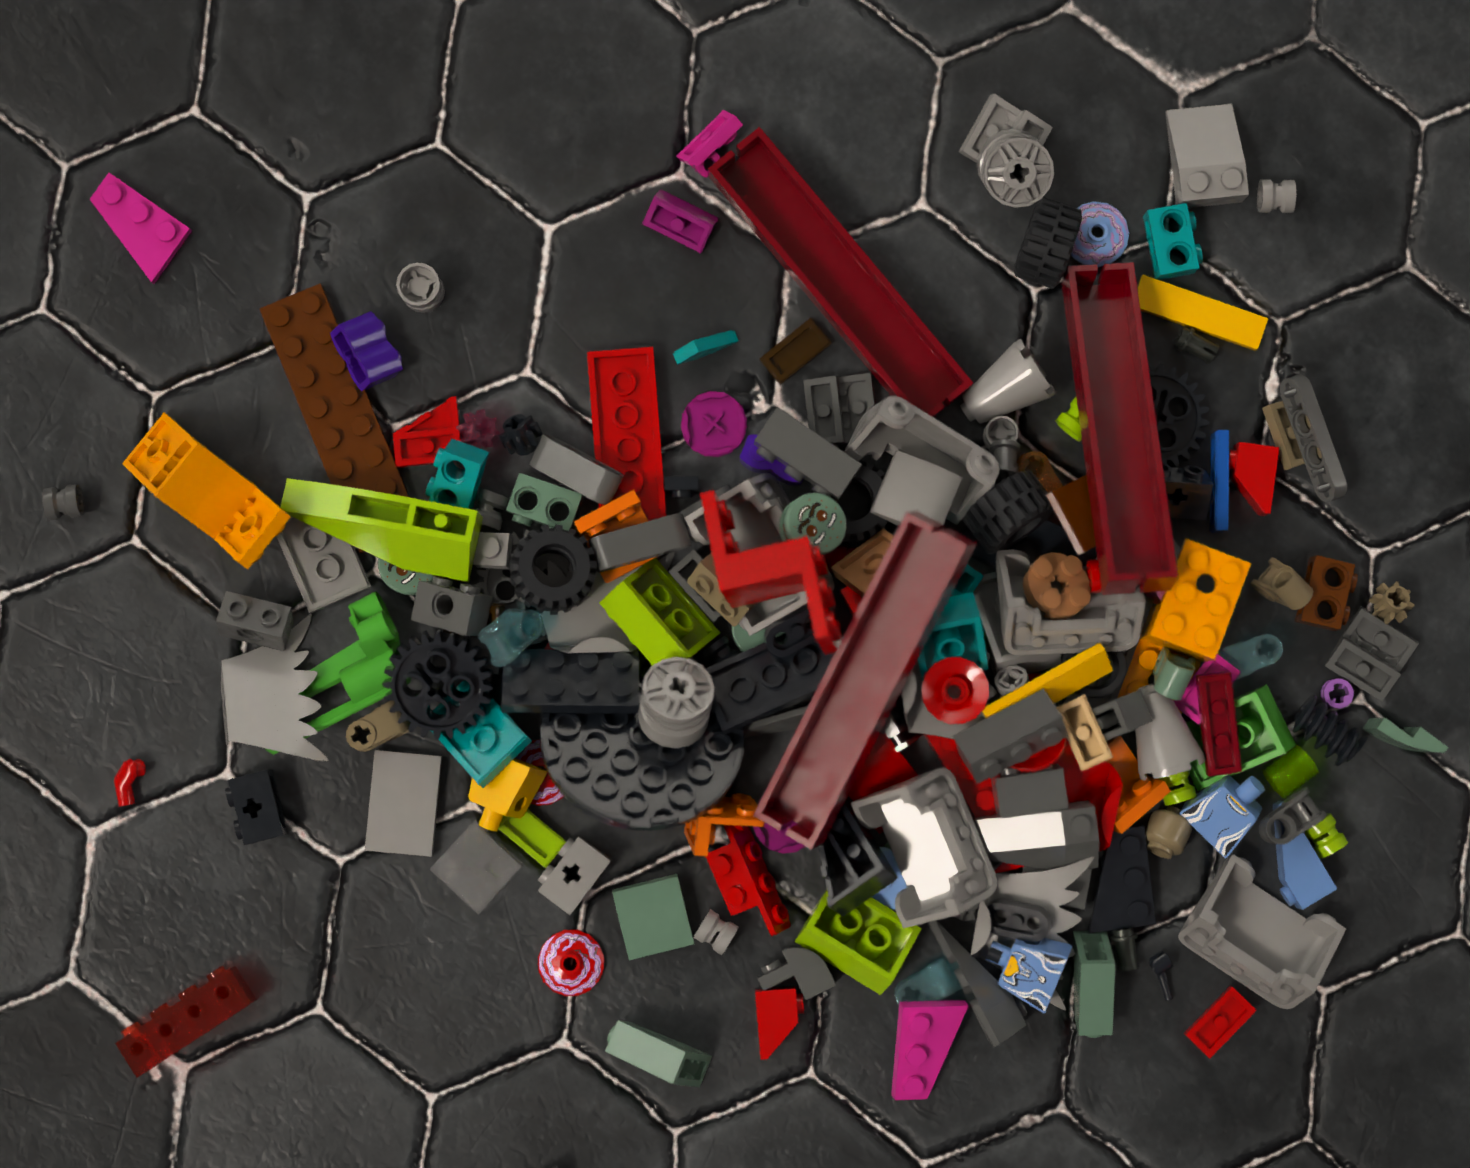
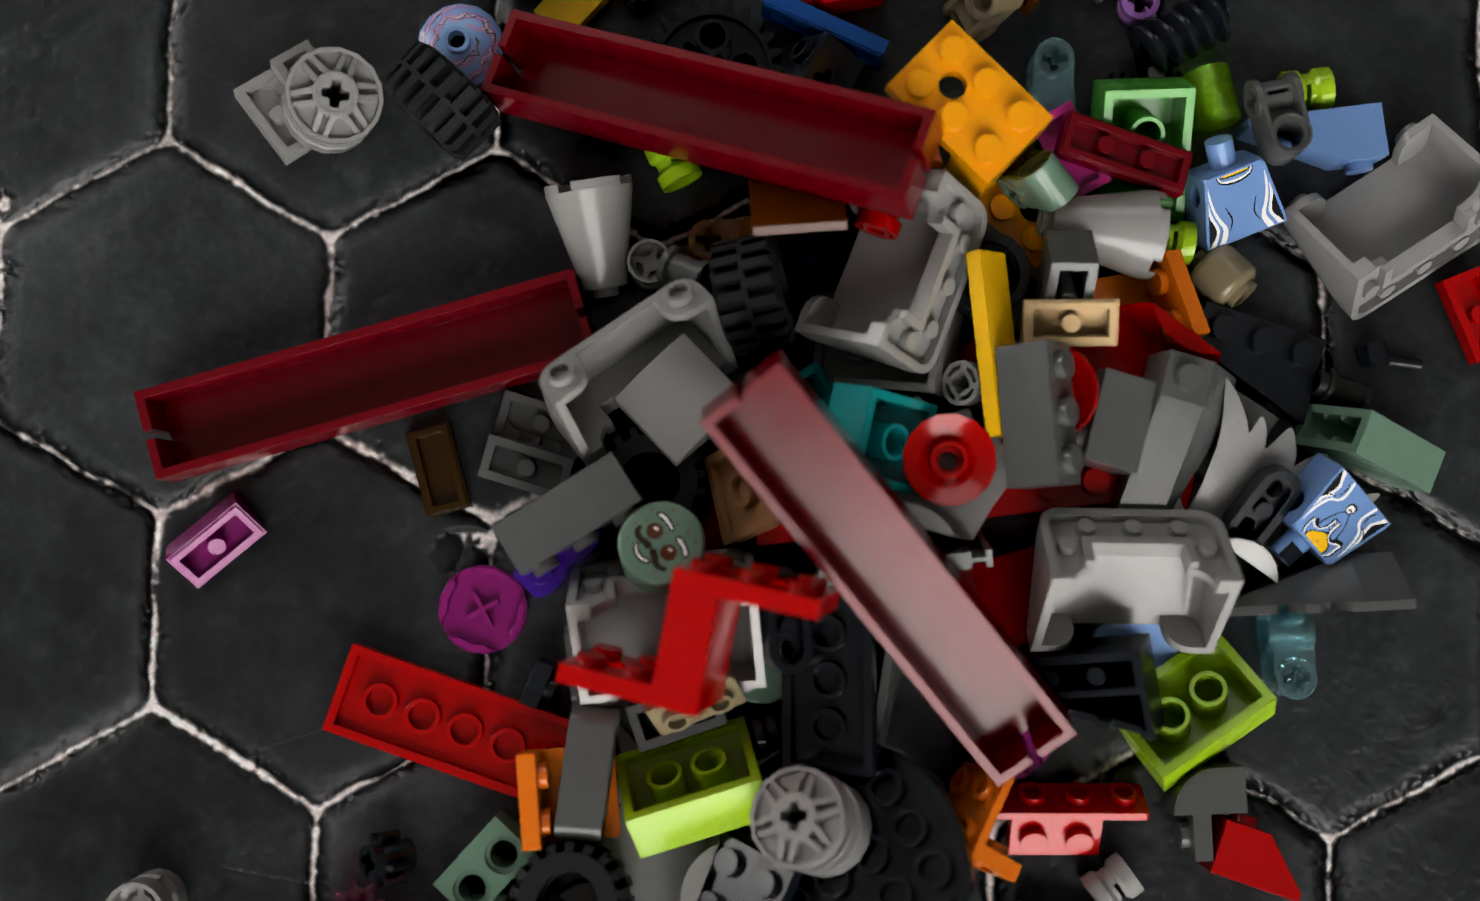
camera: 65 degrees left, 0 degrees up
beam [529,434,624,505] -> none
teal tile [673,330,739,365] -> none
dark pink plate [677,110,743,177] -> none
dark pink wing [891,1000,968,1100] -> none
medium nougat plate [1023,553,1091,620] -> none

